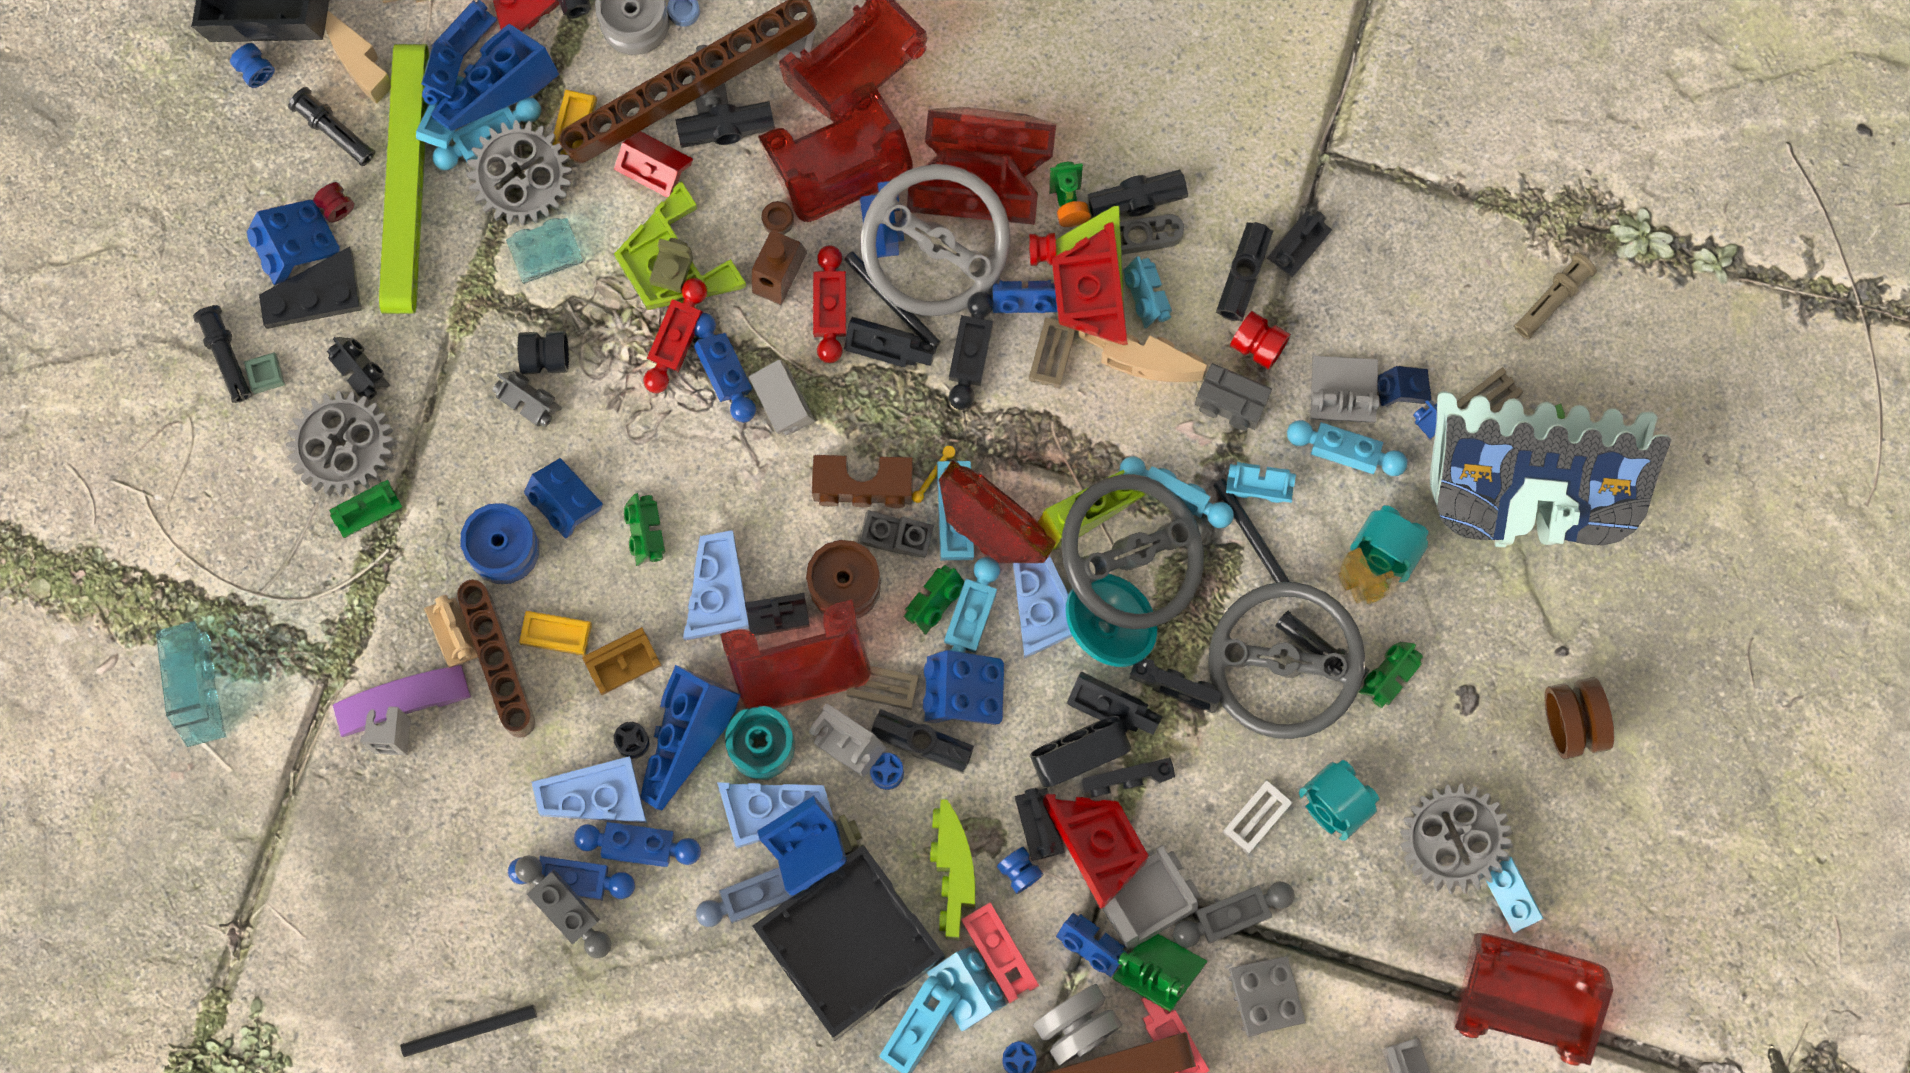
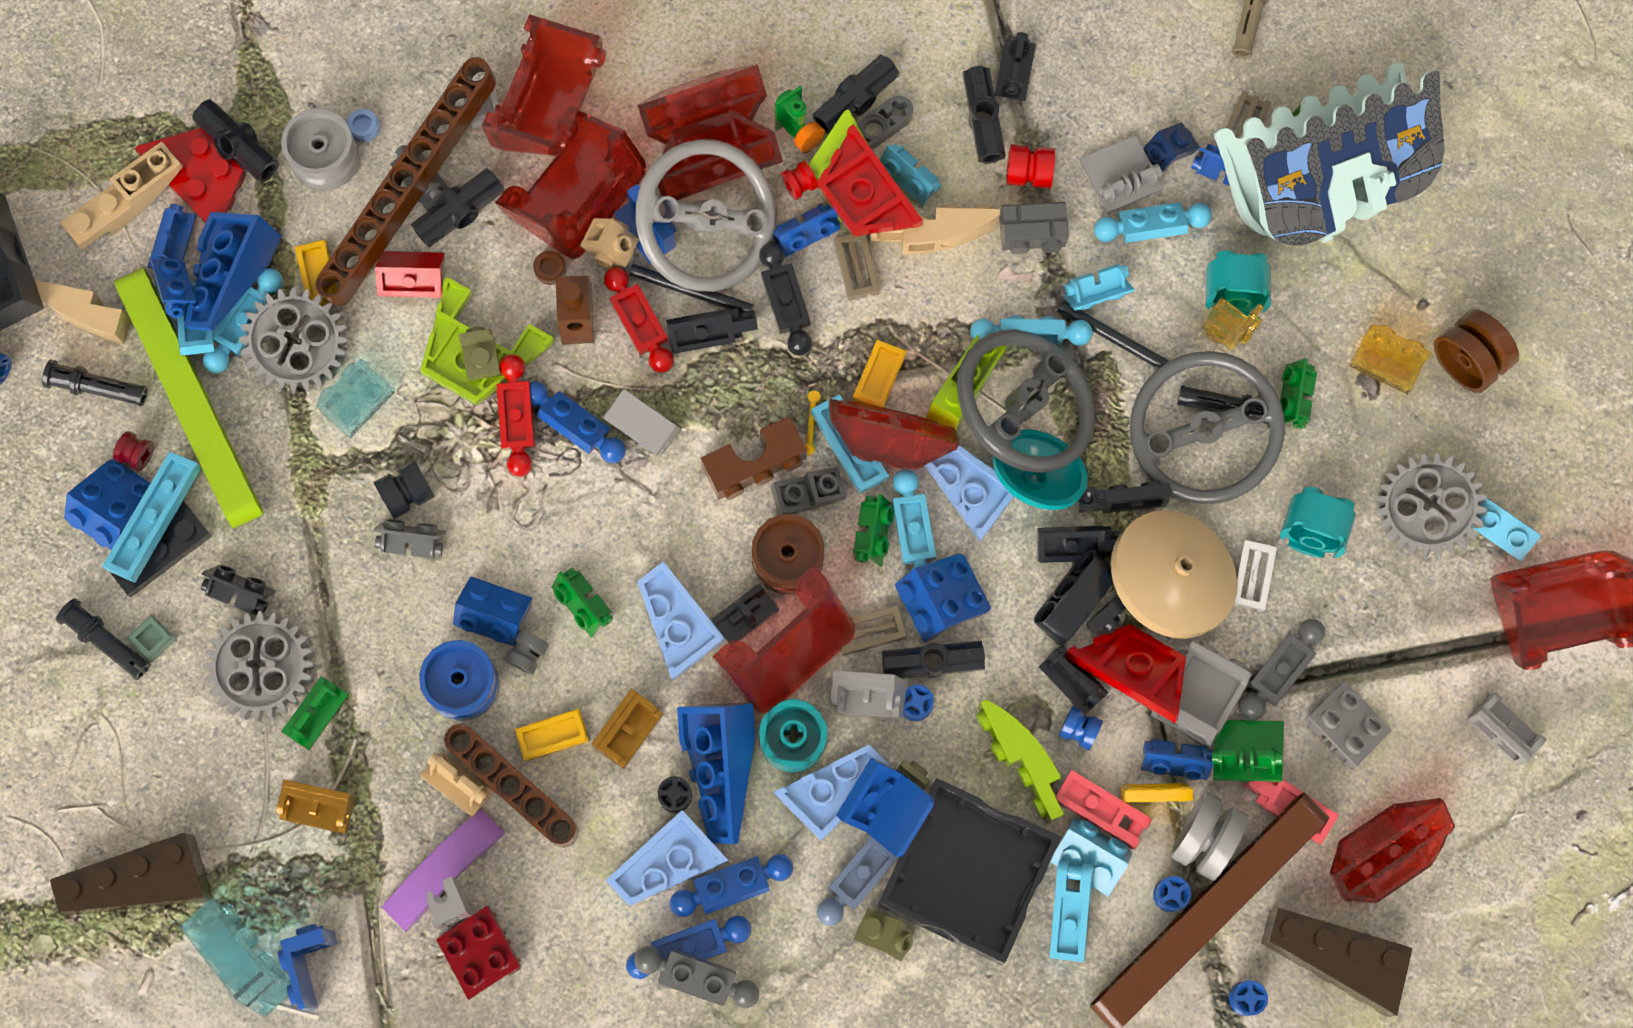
camera: 35 degrees left, 0 degrees up
none -> dark brown wedge [50,832,214,916]
none -> medium azure plate [102,451,202,583]
none -> pearl gold hinge [276,779,356,834]
none -> blue bracket [278,924,338,1011]
none -> dark red hinge [436,905,521,1000]
none -> dark grey wheel [504,630,549,675]
none -> tan brick [580,218,639,269]
none -> yellow tile [853,339,907,411]
none -> olive bracket [854,908,915,961]
none -> tan dish [1111,510,1237,639]
none -> yellow tile [1120,783,1193,802]
none -> clear yellow bracket [1349,324,1431,395]

